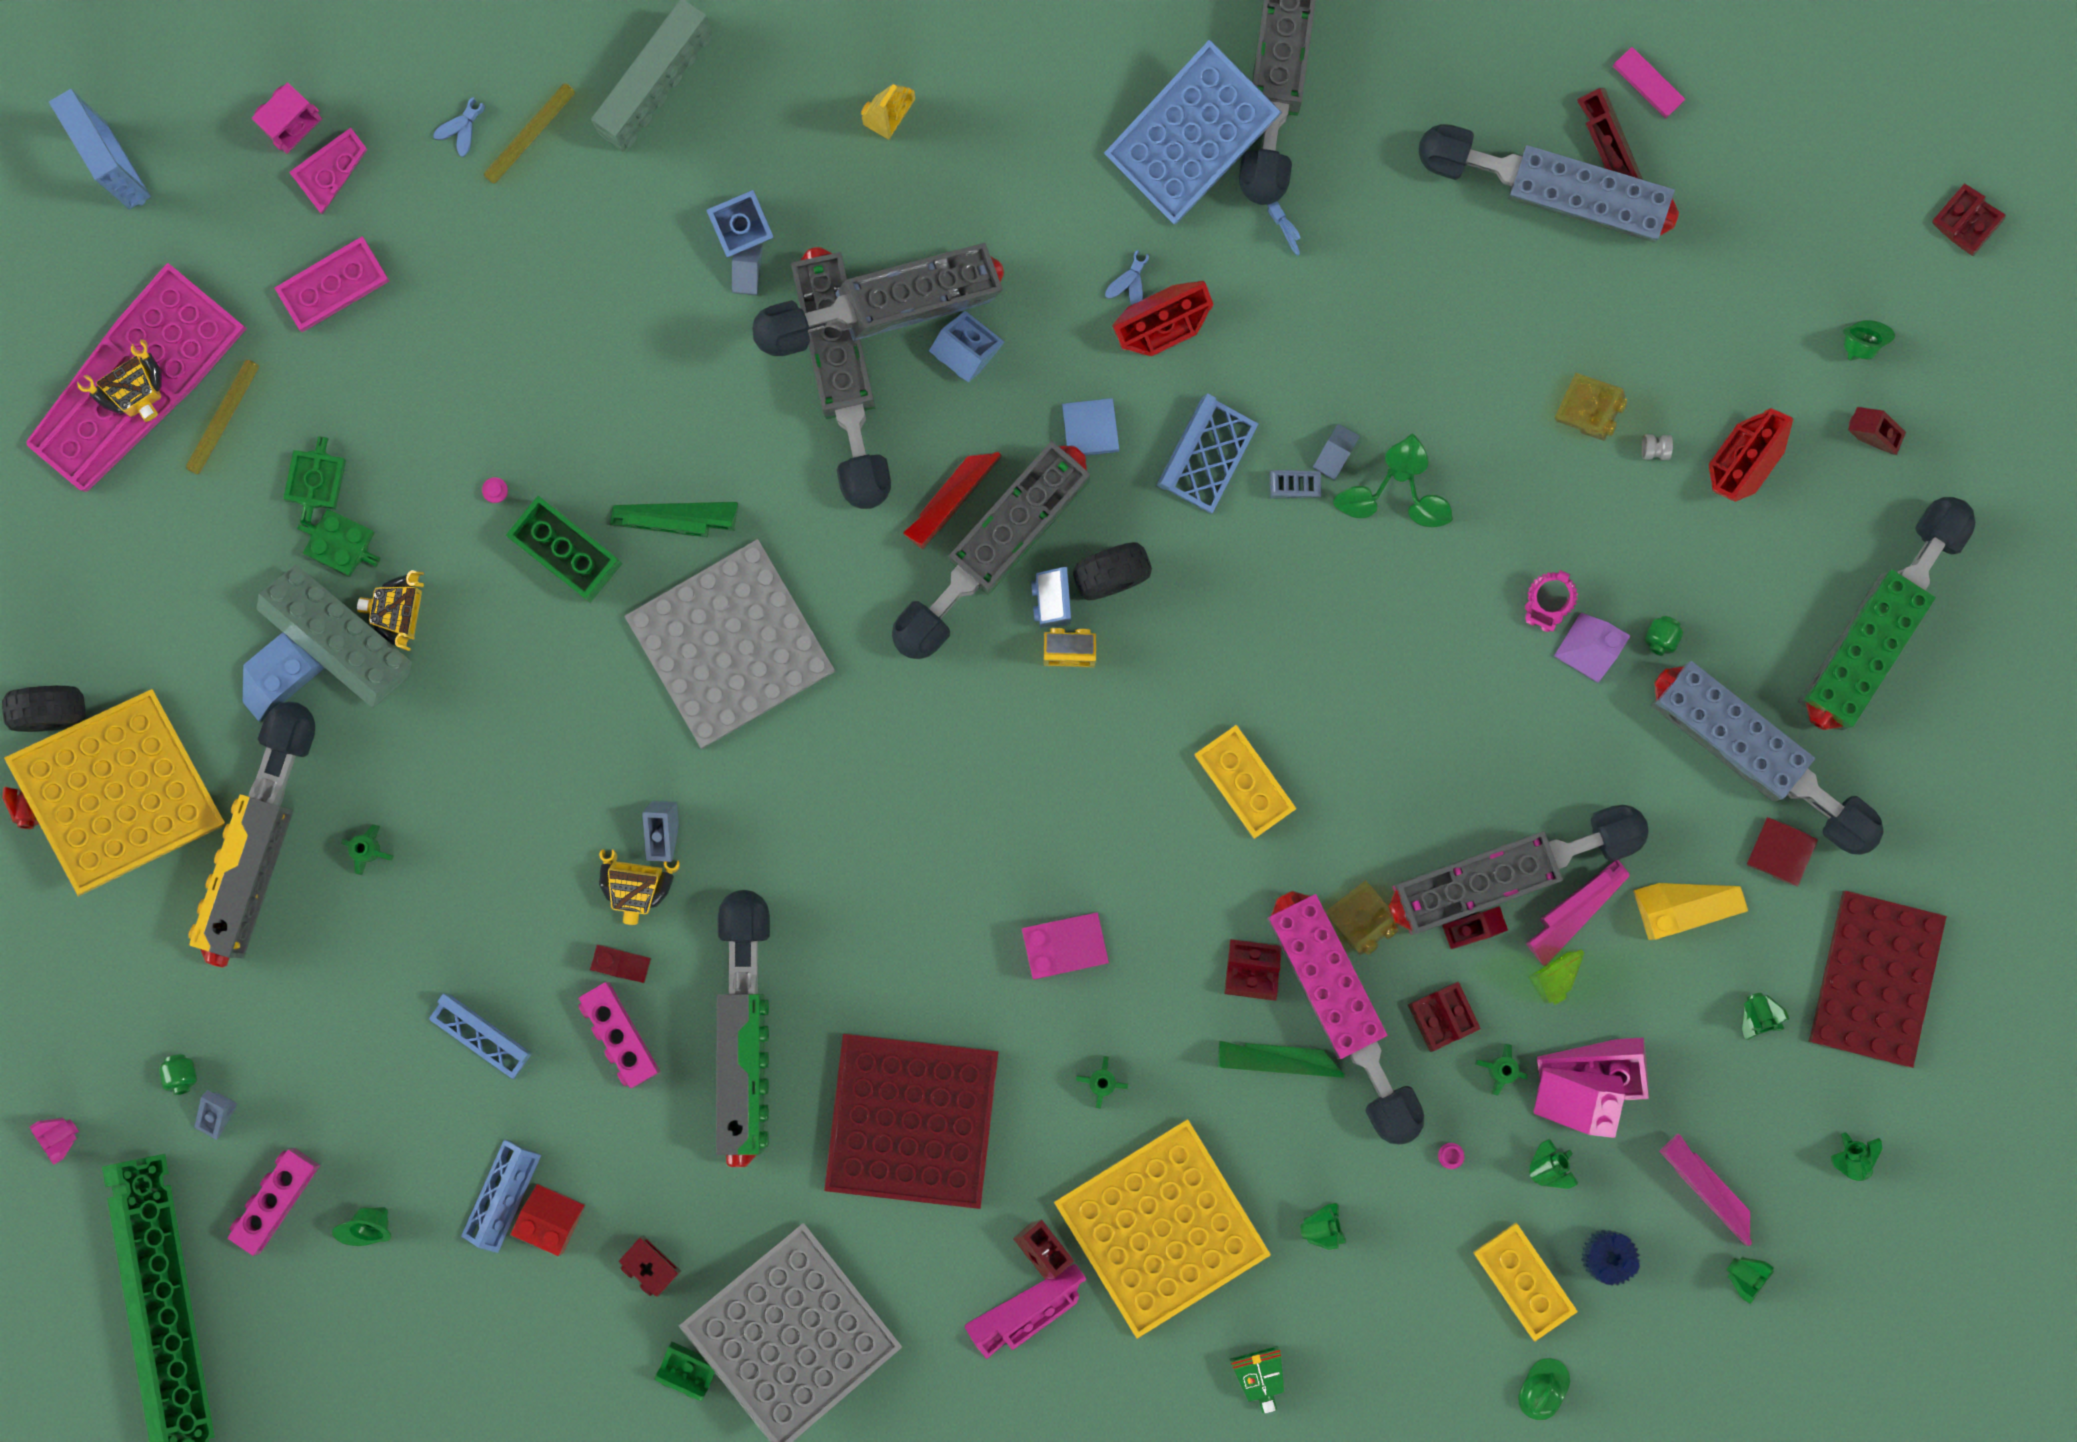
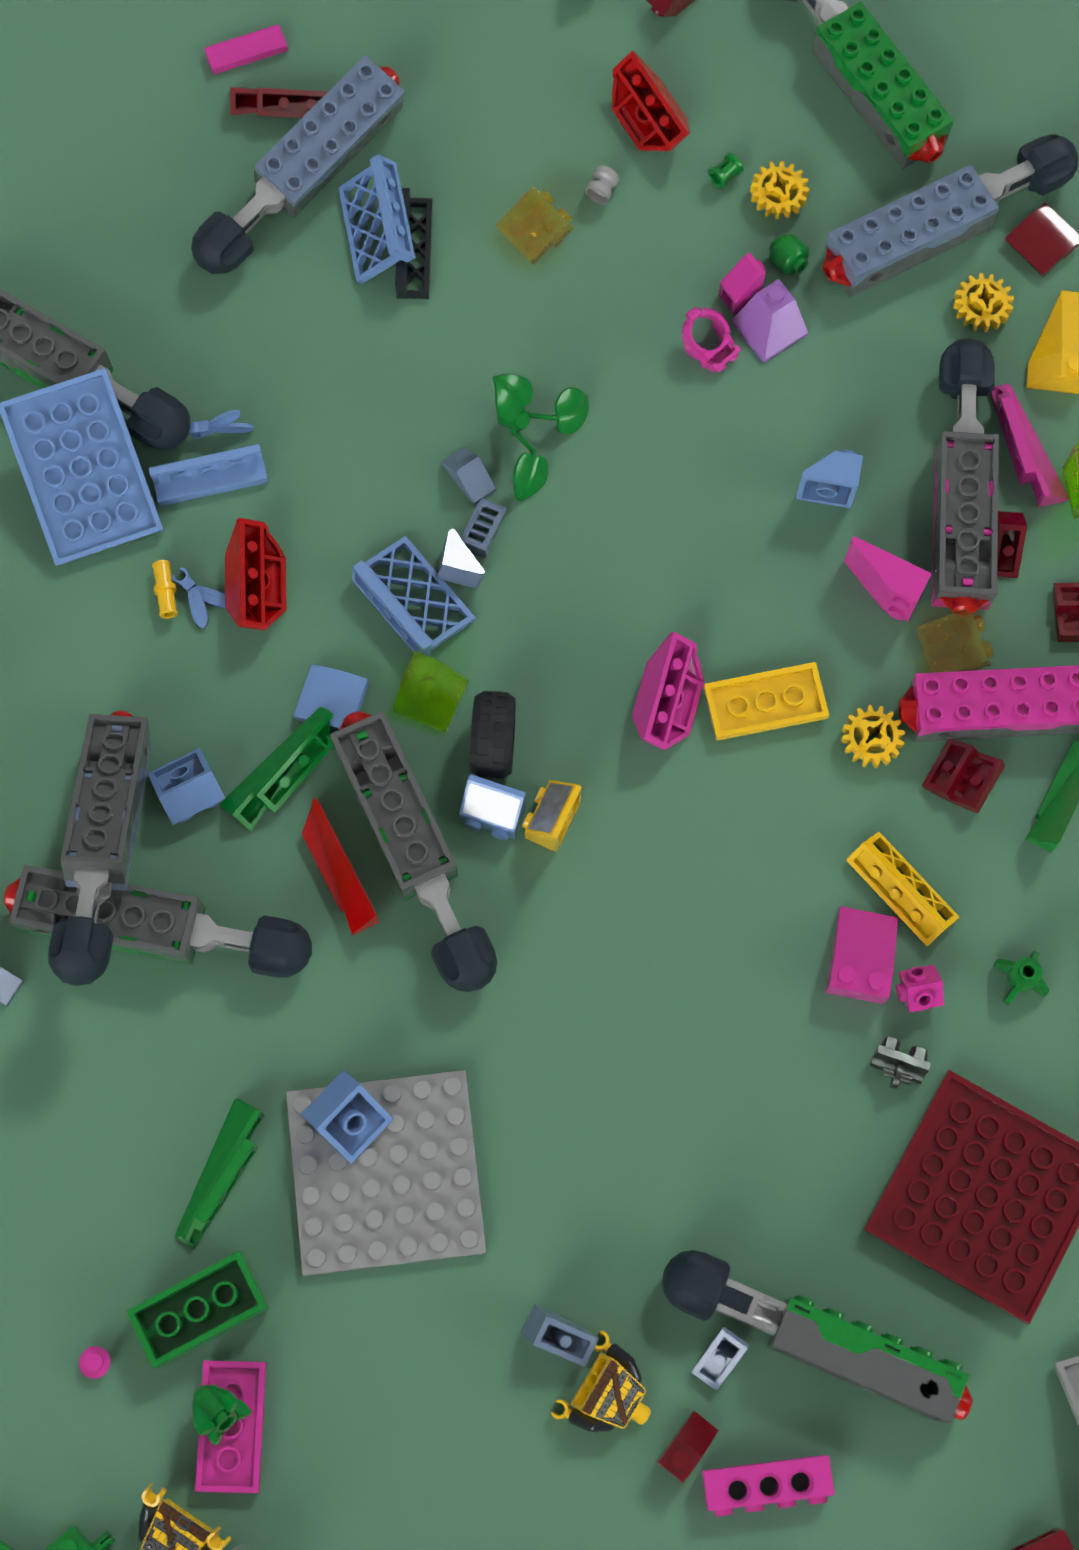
camera: 65 degrees left, 10 degrees down
none -> medium blue fence [149,444,269,506]
none -> yellow pin [152,560,178,619]
none -> green brick [192,1384,252,1446]
none -> dark pink plate [195,1361,267,1493]
none -> green wedge [220,707,333,832]
none -> medium blue slope [300,1070,393,1164]
none -> medium blue fence [338,154,415,284]
none -> clear neon green slope [393,651,469,733]
none -> black fence [395,188,433,299]
none -> slope [437,529,485,588]
none -> dark pink wedge [632,632,704,750]
none -> slope [691,1327,750,1391]
none -> green bush [708,153,744,189]
none -> dark pink slope [718,252,766,315]
none -> yellow gear [750,161,809,219]
none -> medium blue slope [796,450,863,508]
none -> yellow gear [841,705,905,769]
none -> dark pink slope [844,536,932,622]
none -> yellow fence [846,831,960,946]
none -> pearl dark grey hips [870,1036,931,1089]
none -> dark pink brick [896,964,944,1013]
none -> yellow gear [953,273,1014,332]

